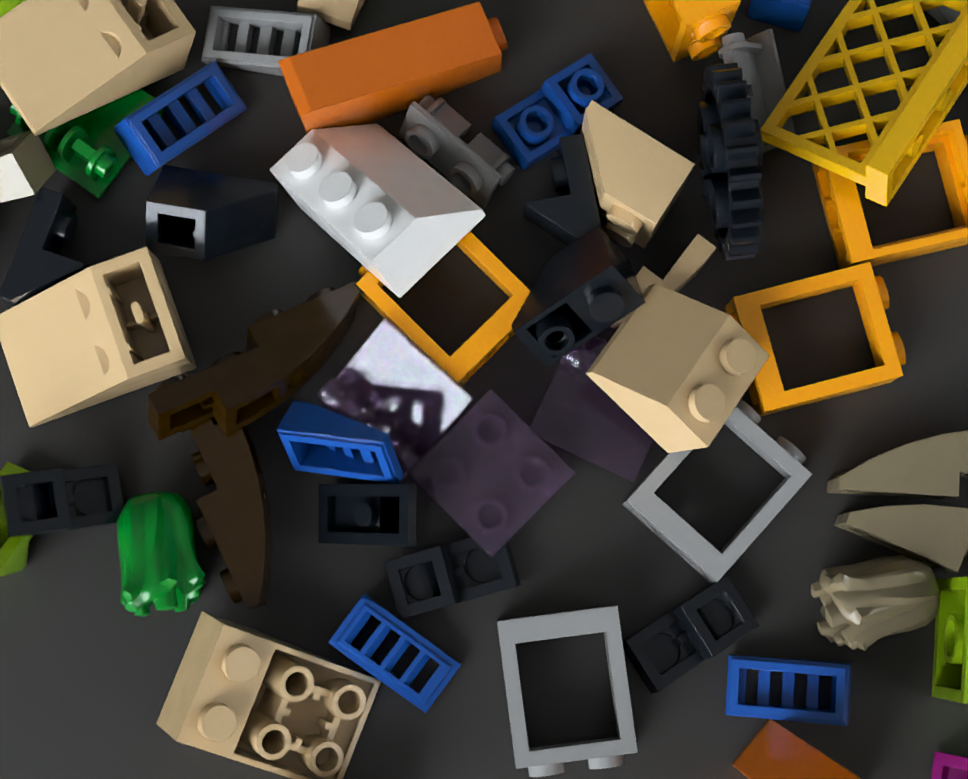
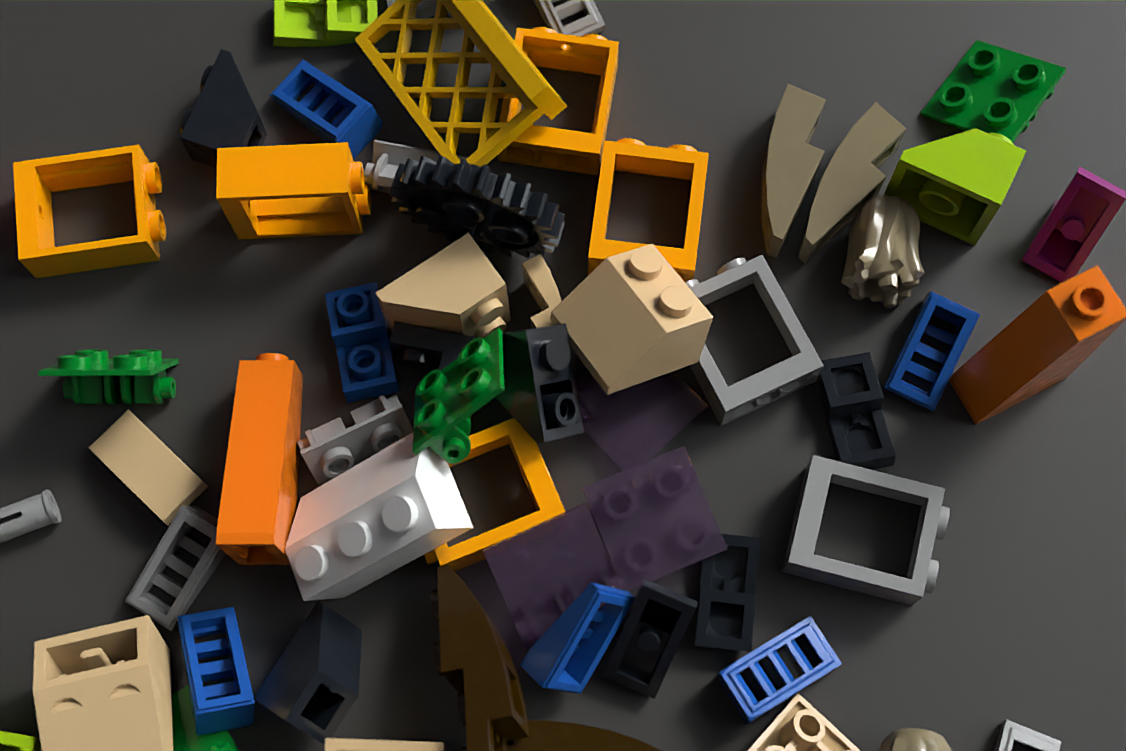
camera: 65 degrees left, 10 degrees down
none -> green hinge [412,327,504,464]

